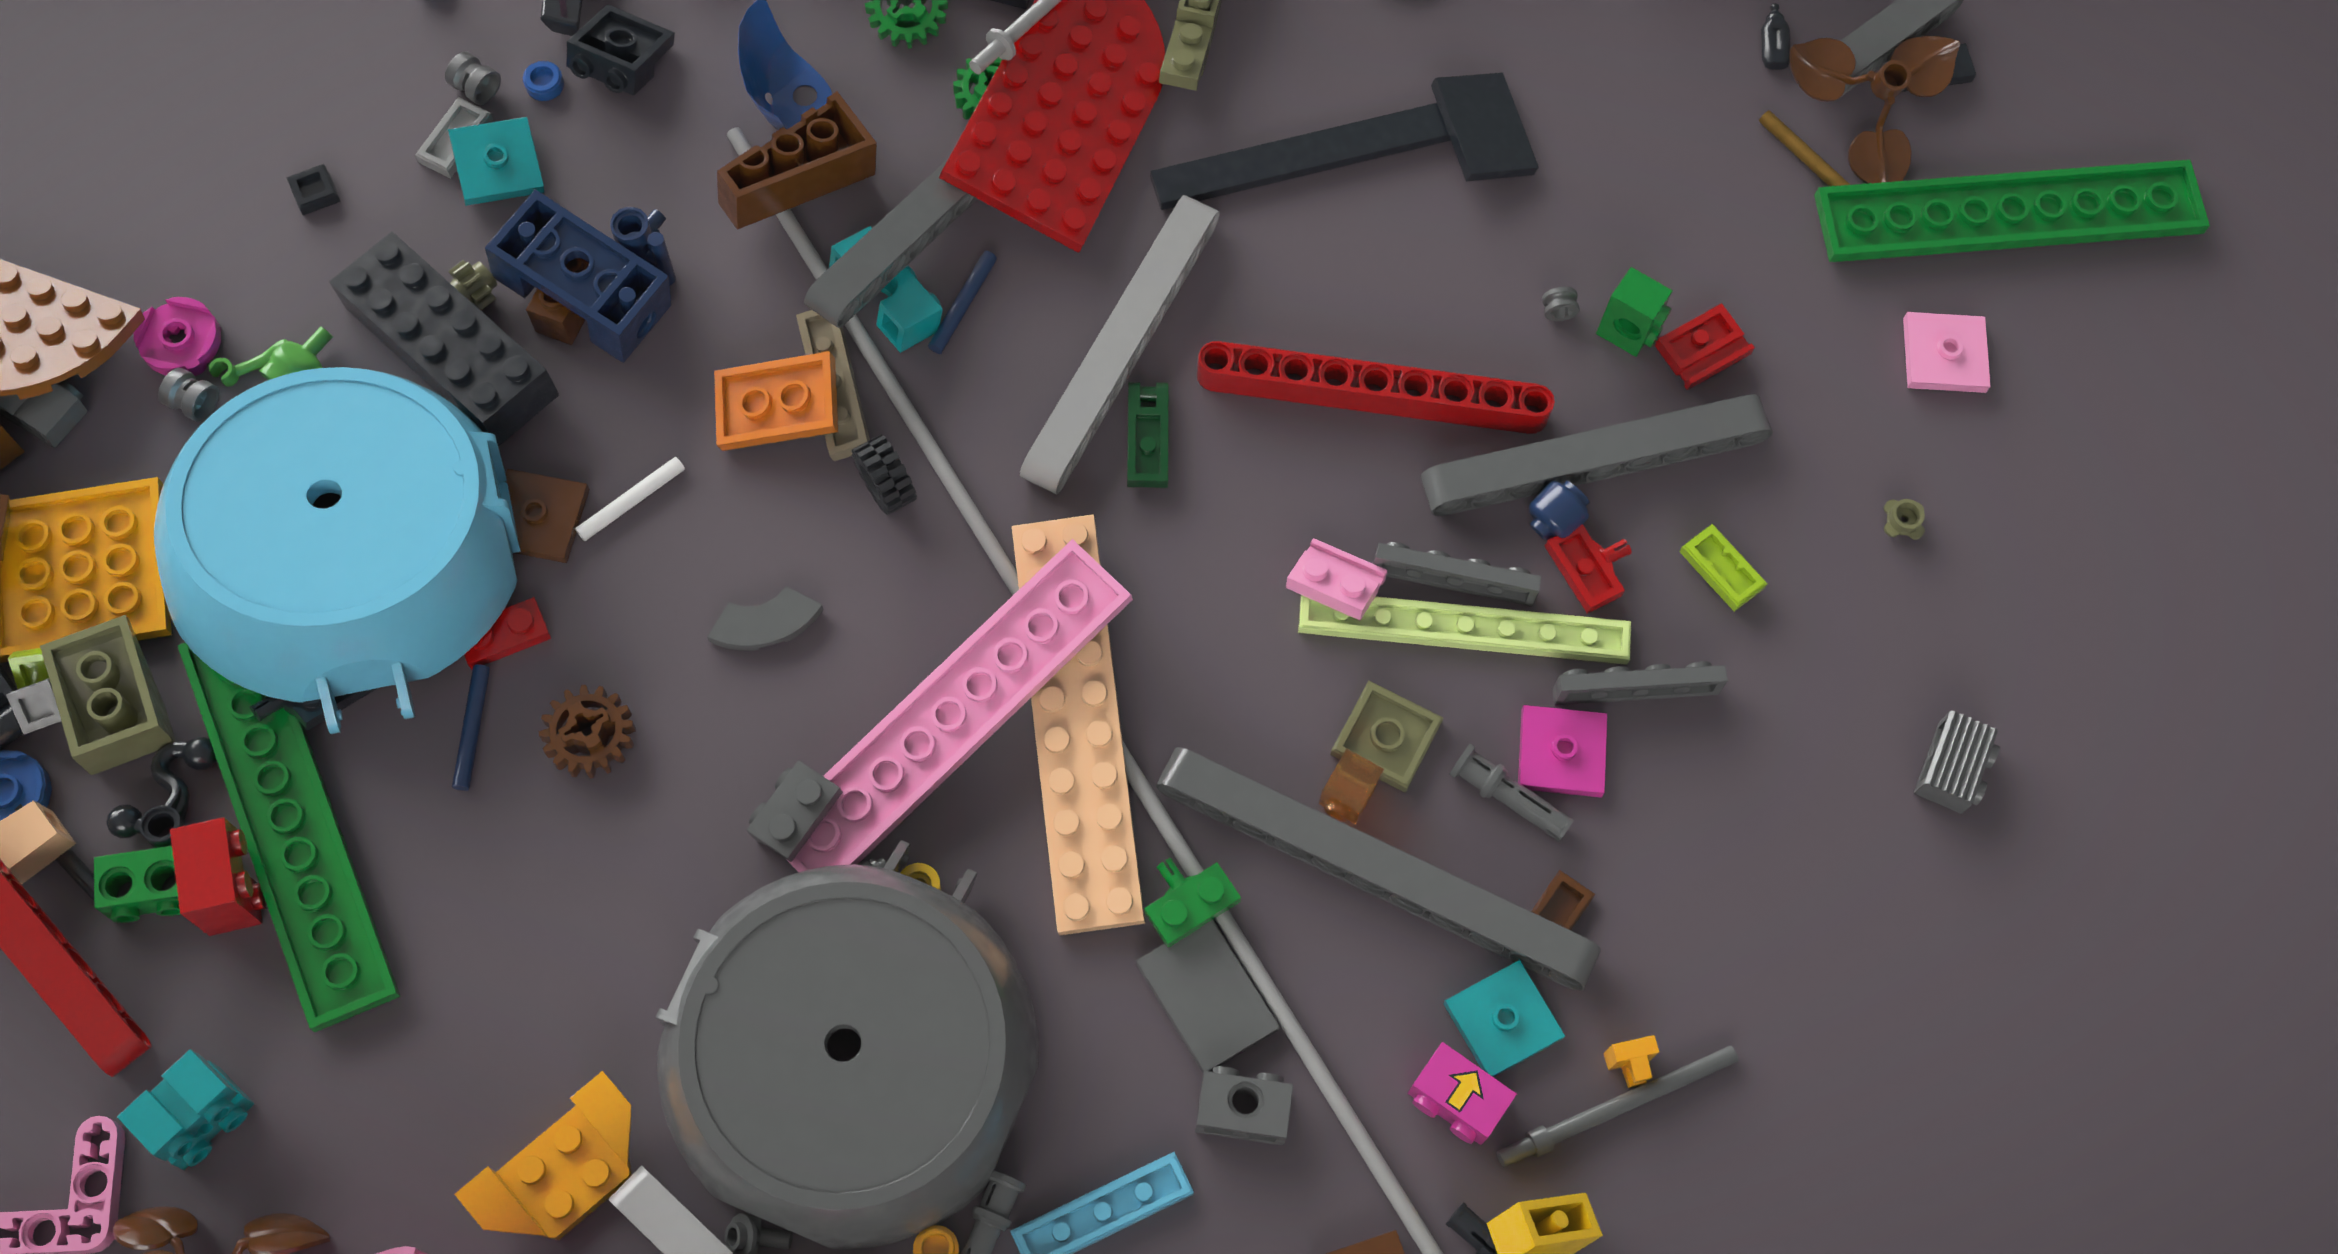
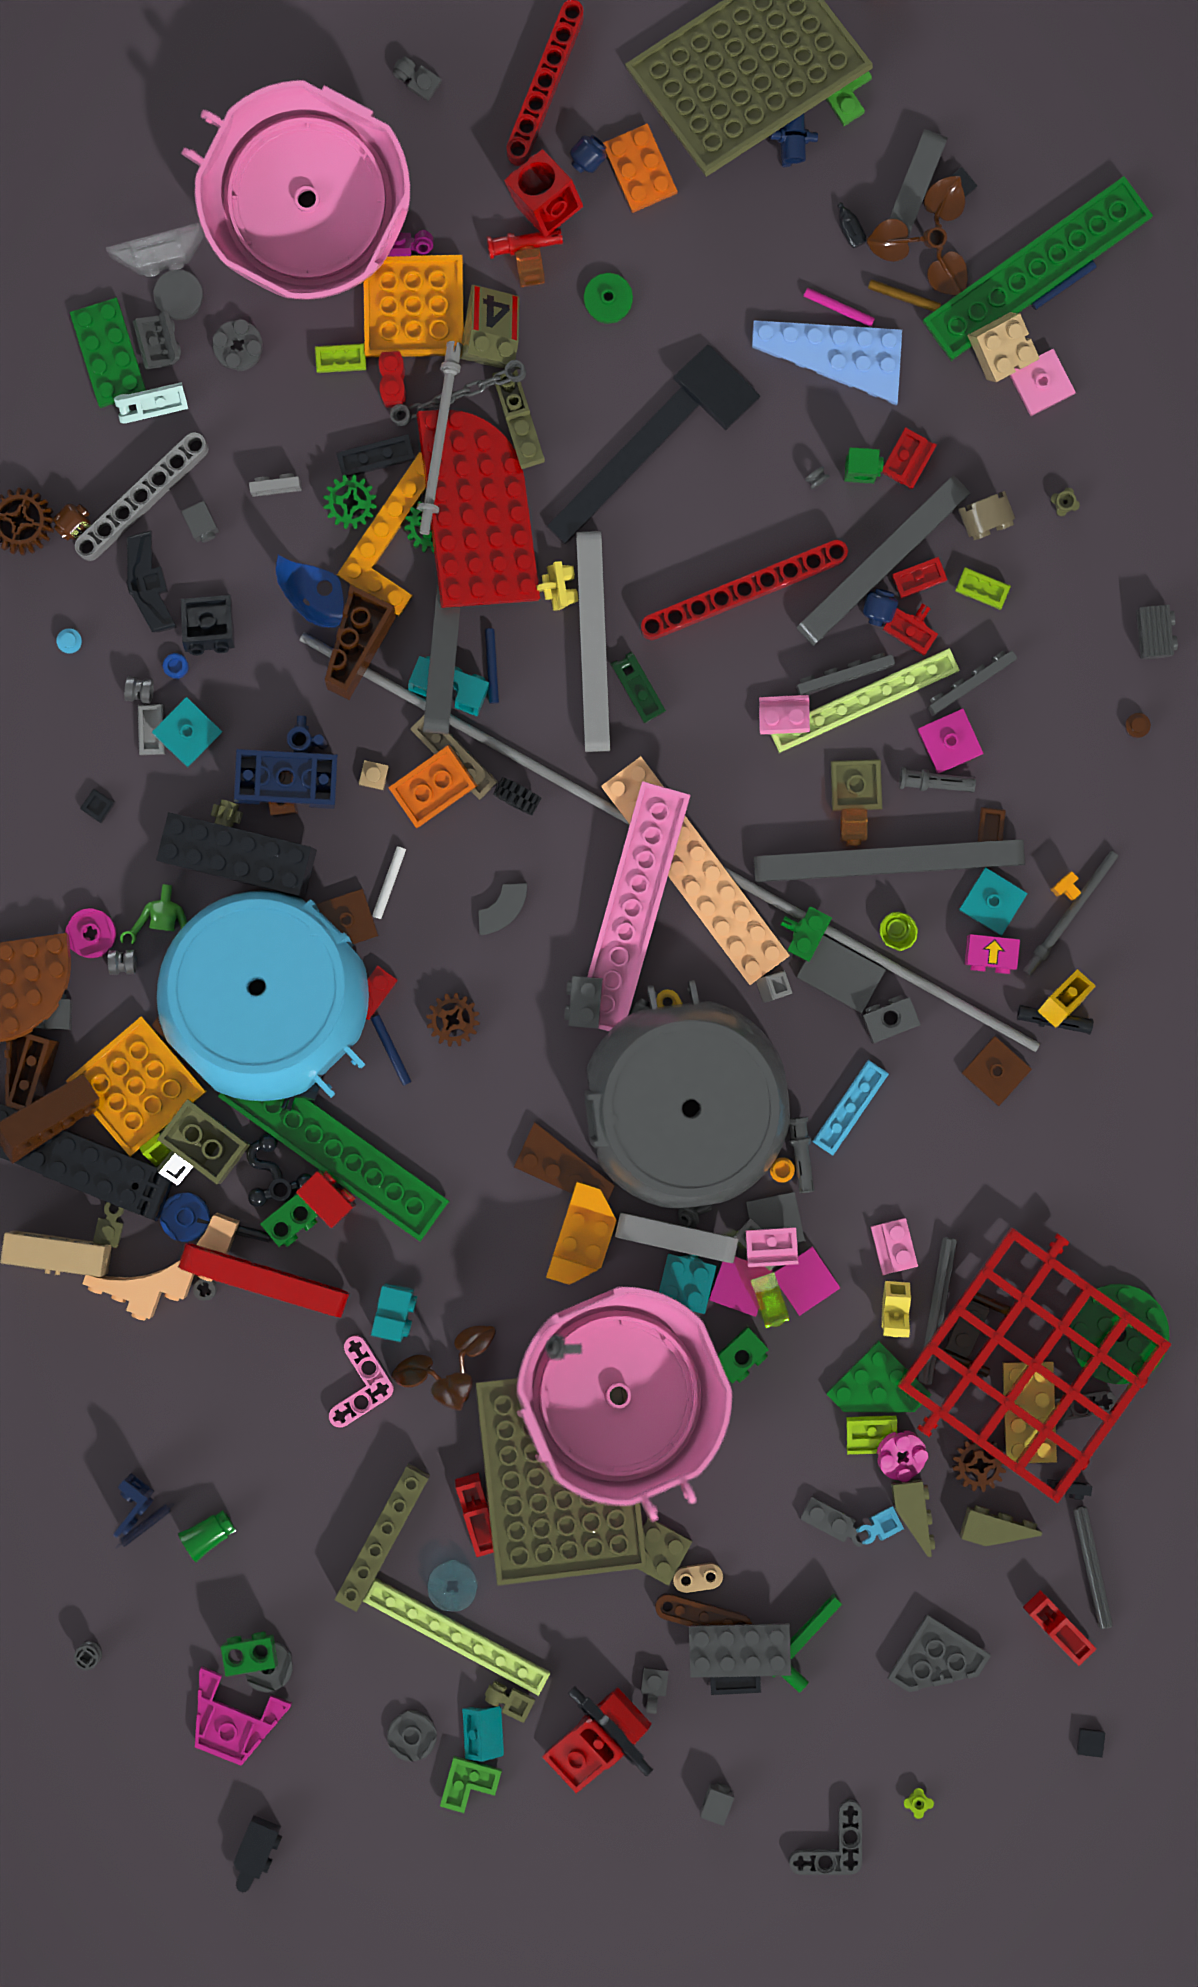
camera: 25 degrees left, 20 degrees up
none -> light orange plate [337,452,426,617]
none -> tan plate [359,760,389,791]
none -> reddish brown wing [514,1122,615,1202]
none -> light yellow hips [536,561,579,611]
none -> light blue wing [752,320,902,405]
none -> light grey slope [756,970,793,1003]
none -> dark pink bar [804,288,875,327]
none -> lime hair [879,912,918,951]
none -> red plate [892,557,947,599]
none -> dark tan brick [958,491,1016,540]
none -> tan piece [968,312,1040,382]
none -> dark blue bar [1031,260,1097,310]
none -> reddish brown plate [1125,713,1151,738]

